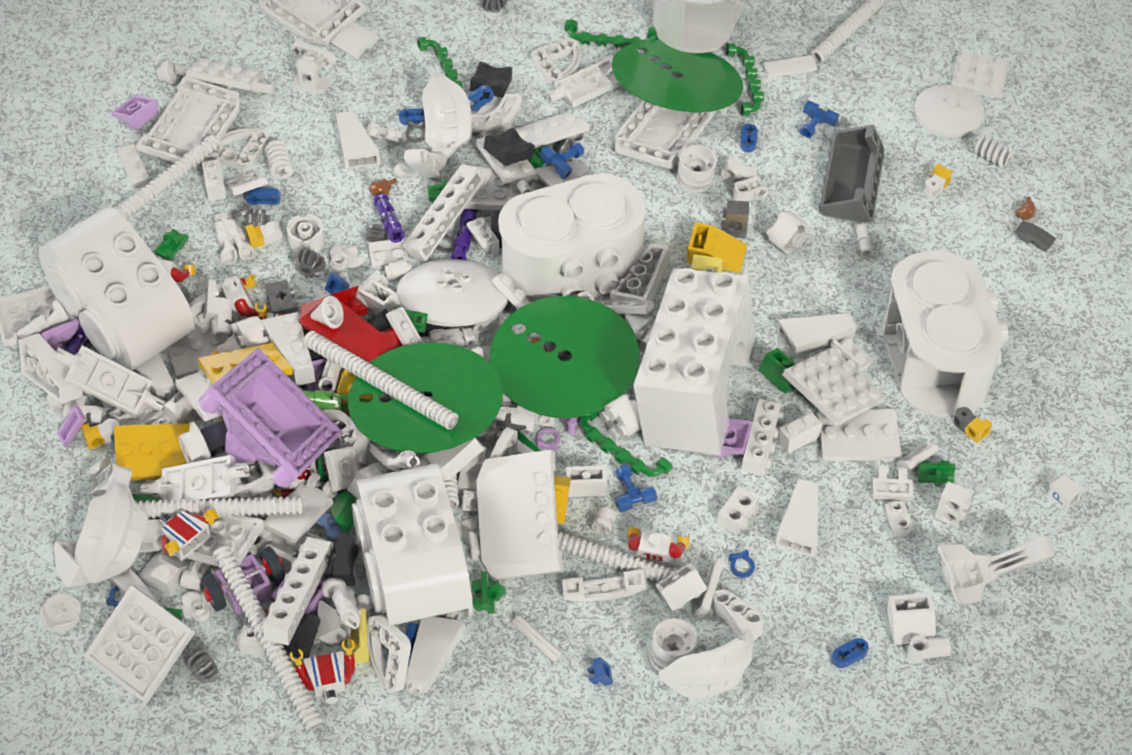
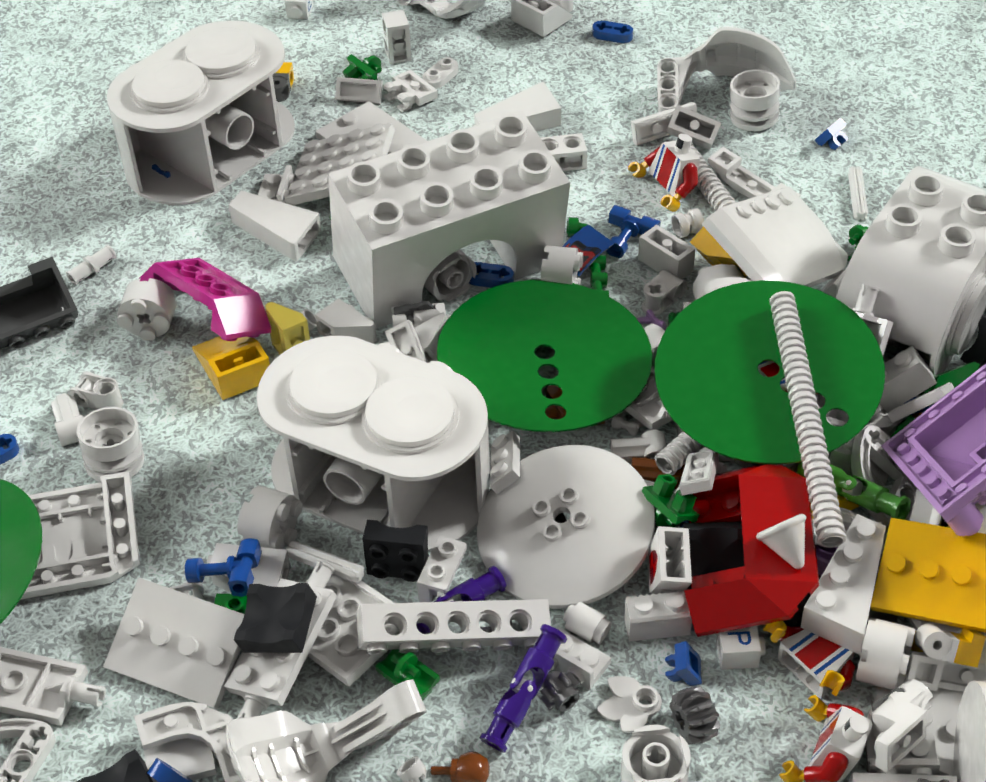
camera: 130 degrees left, 5 degrees down
flat silver brick [265,280,299,314] -> none
flat silver brick [721,200,749,239] -> none
blue piece [728,550,755,578] -> none
none -> dark pink slope [139,258,271,341]
none -> blue sticker [562,225,614,276]
none -> white piece [642,270,687,316]

